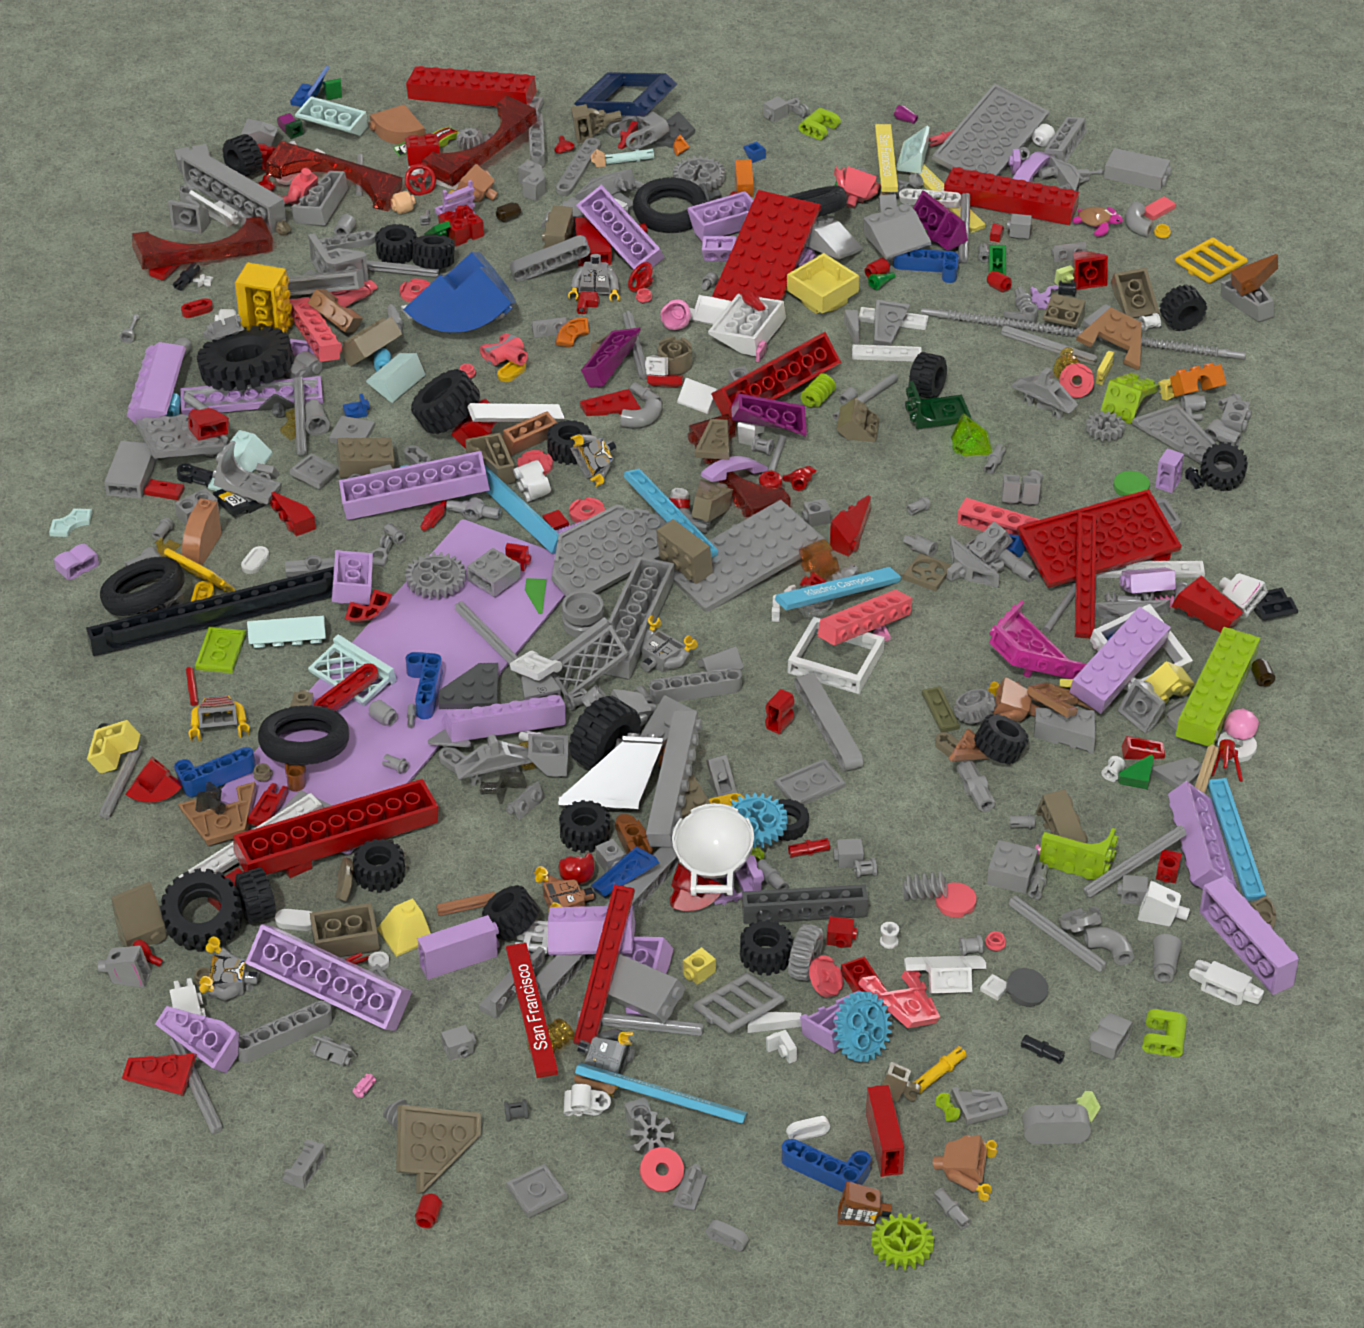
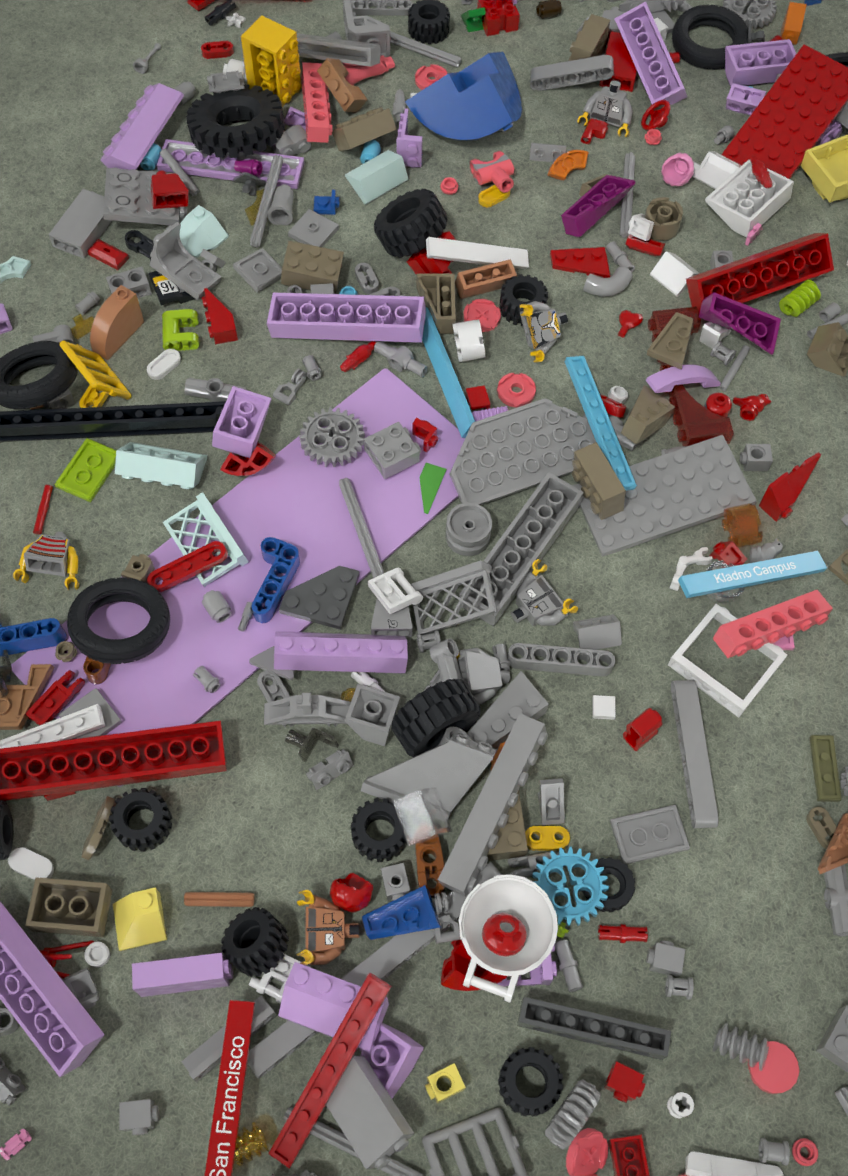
camera: 15 degrees right, 20 degrees up
black tyre [413,235,455,269] -> none
none -> lime connector [162,309,199,351]
none -> magenta cone [234,159,263,177]
none -> clear slope [393,787,452,846]
none -> lavender plate [397,108,422,168]
none -> light grey piece [433,892,460,944]
none -> red piece [482,913,526,956]
none -> white tile [592,695,615,720]
none -> red rock [618,310,643,338]

